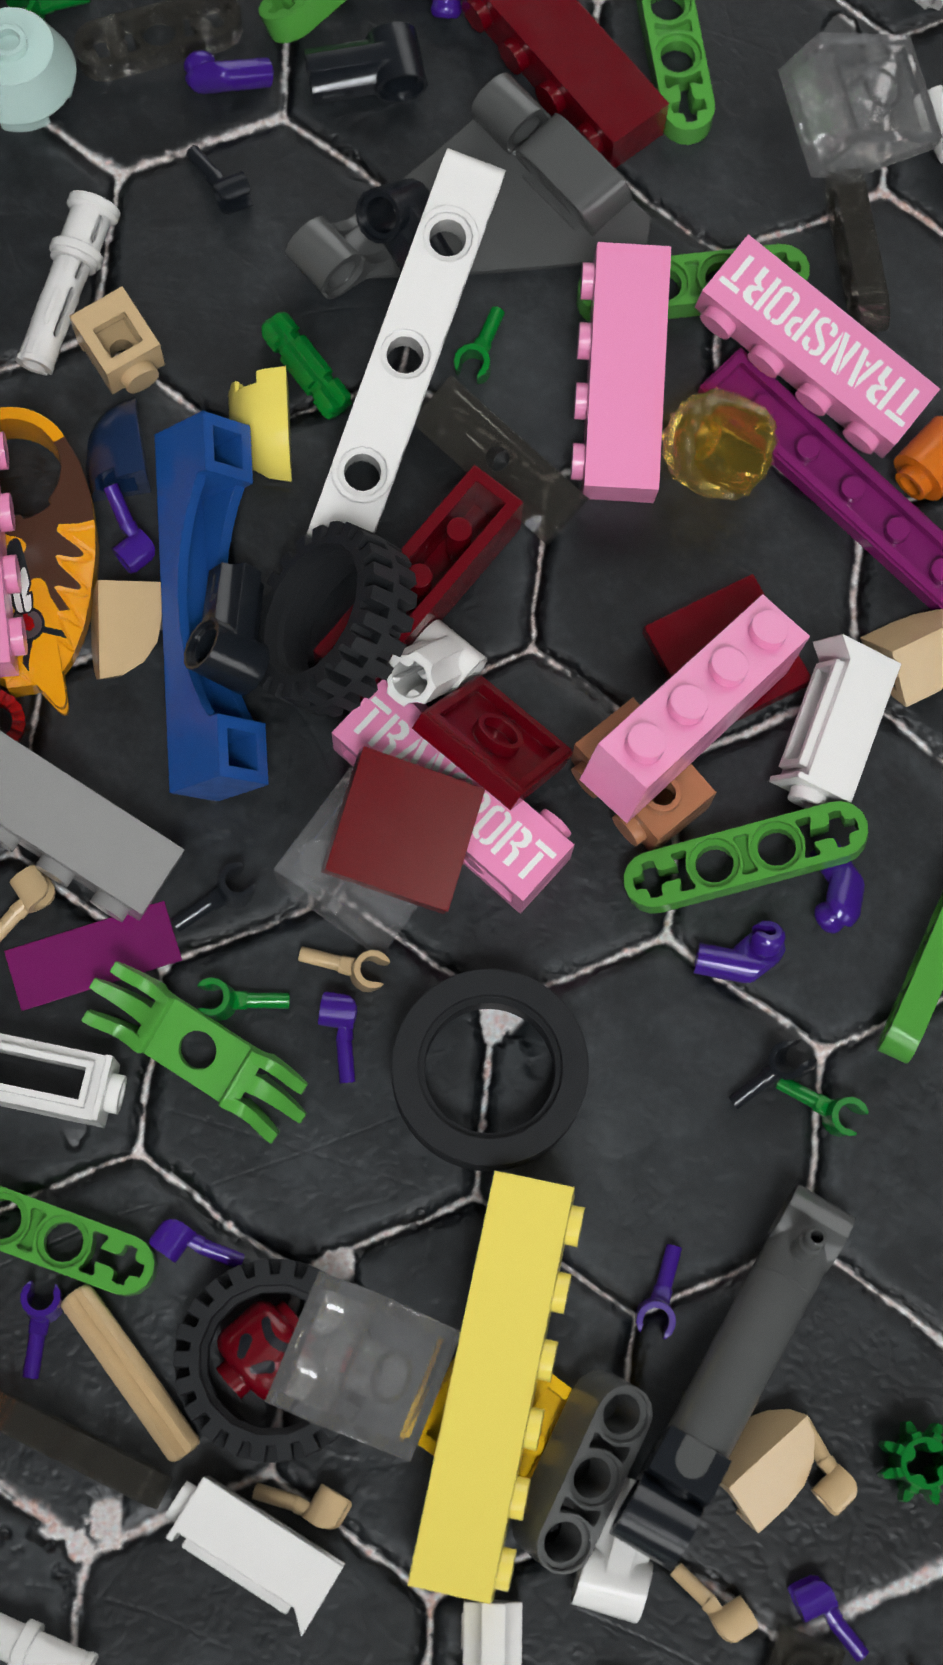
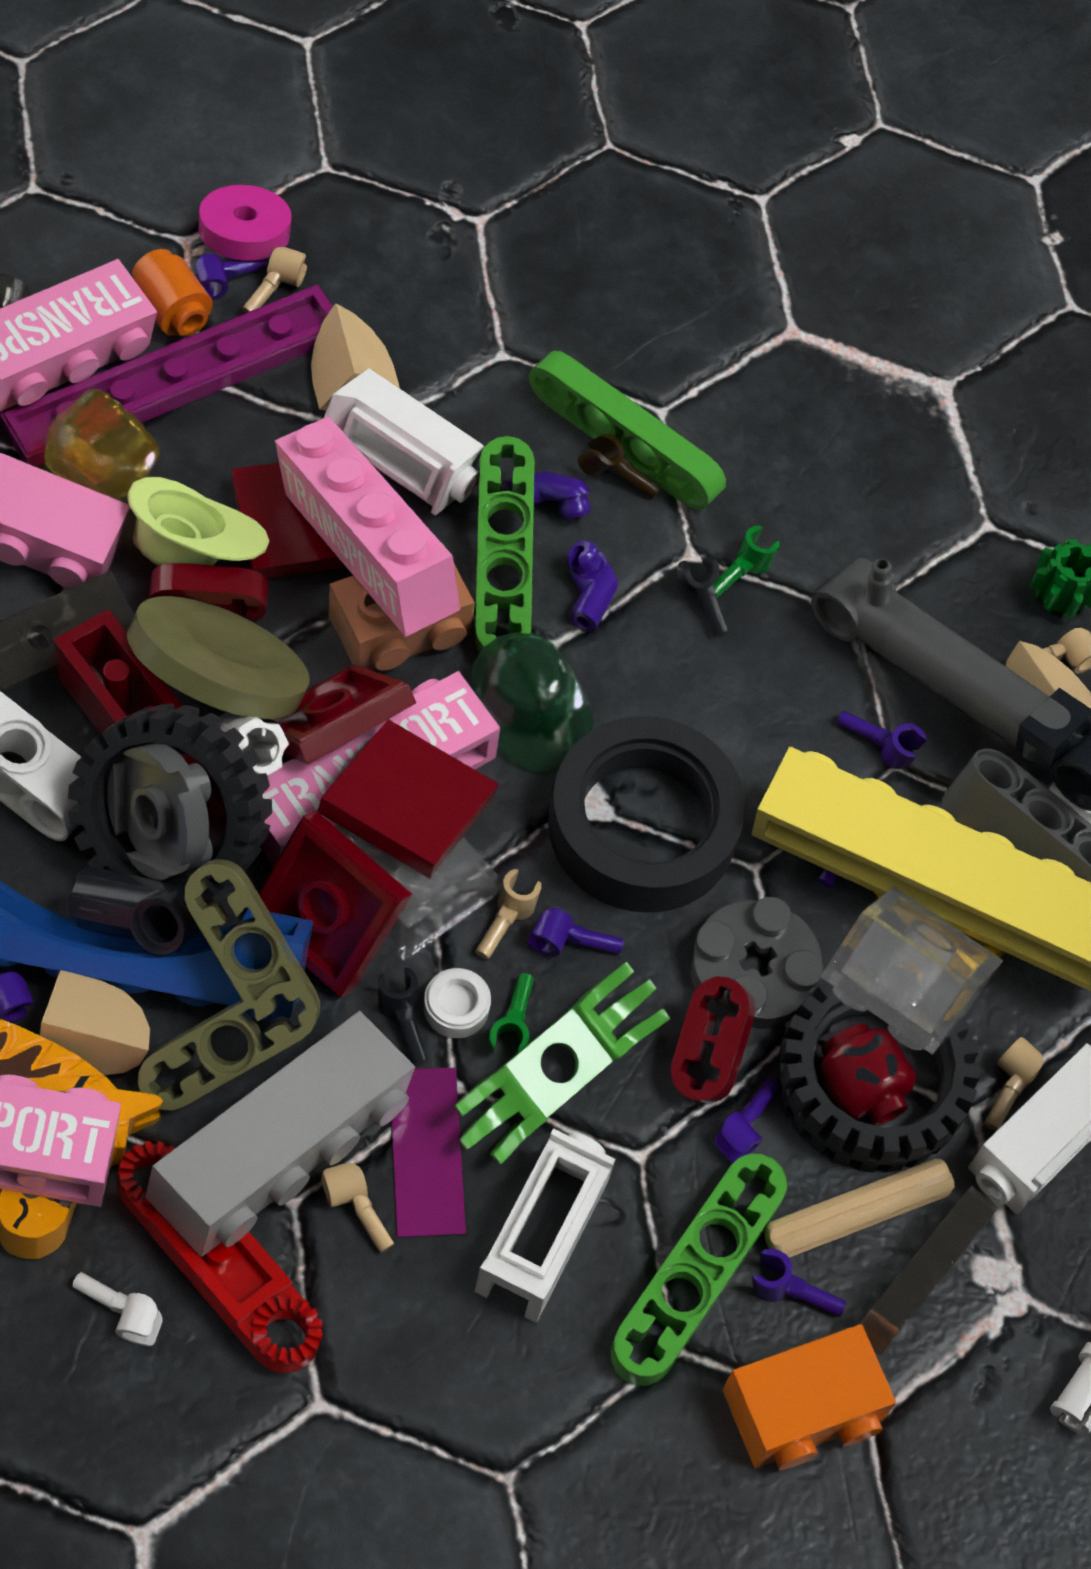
camera: 80 degrees left, 15 degrees down
none -> dark grey plate [107,743,213,880]
none -> yellowish green piece [127,477,269,566]
none -> olive piece [127,596,310,719]
none -> olive beam [138,859,320,1111]
none -> dark red beam [148,563,269,622]
none -> dark red tile [258,811,413,998]
none -> white tile [424,968,491,1038]
none -> clear green piece [471,632,594,774]
none -> dark brown hand [577,434,660,499]
none -> dark red beam [671,976,755,1104]
none -> dark grey plate [690,897,823,1029]

